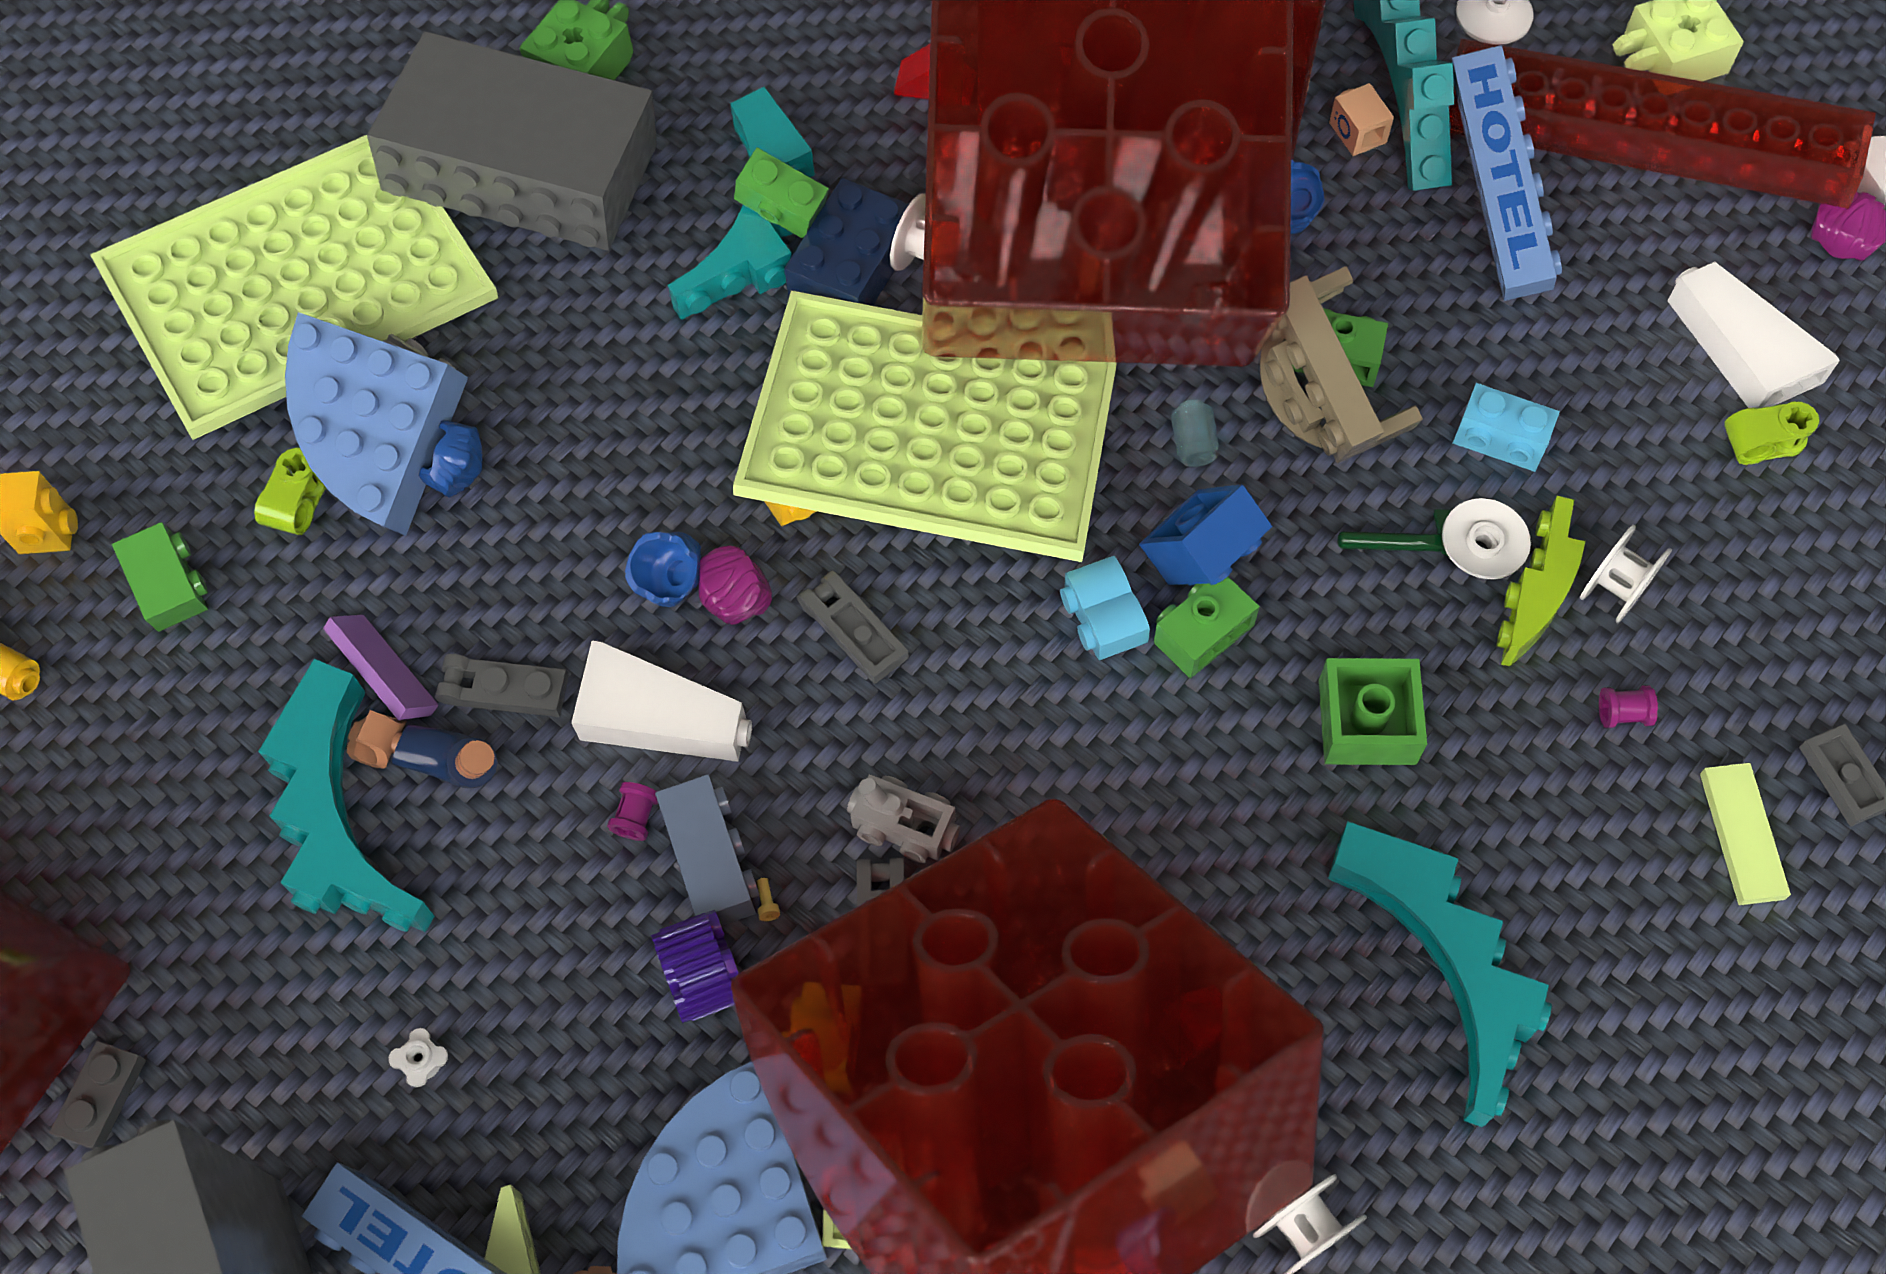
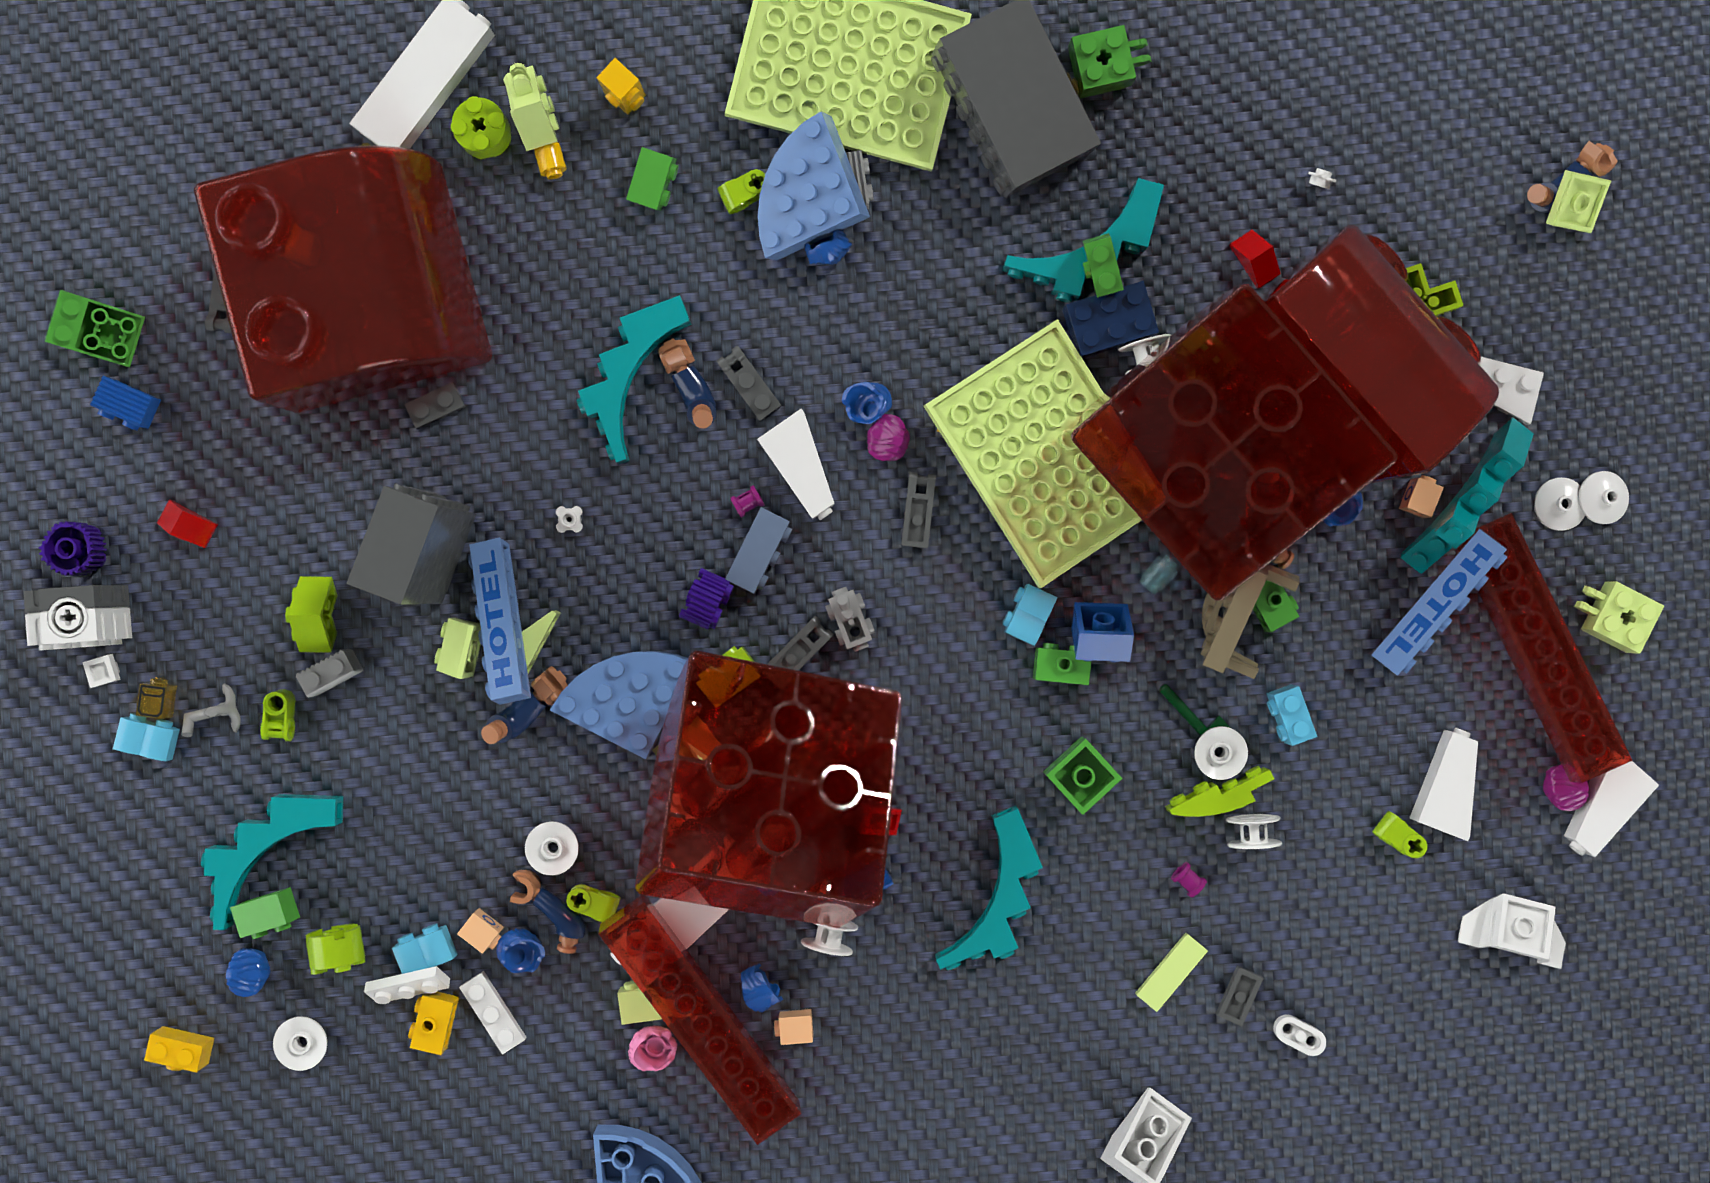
camera: 45 degrees right, 25 degrees up
medium lavender tile [323,615,438,720] -> none
light yellow piece [757,878,780,921] -> none

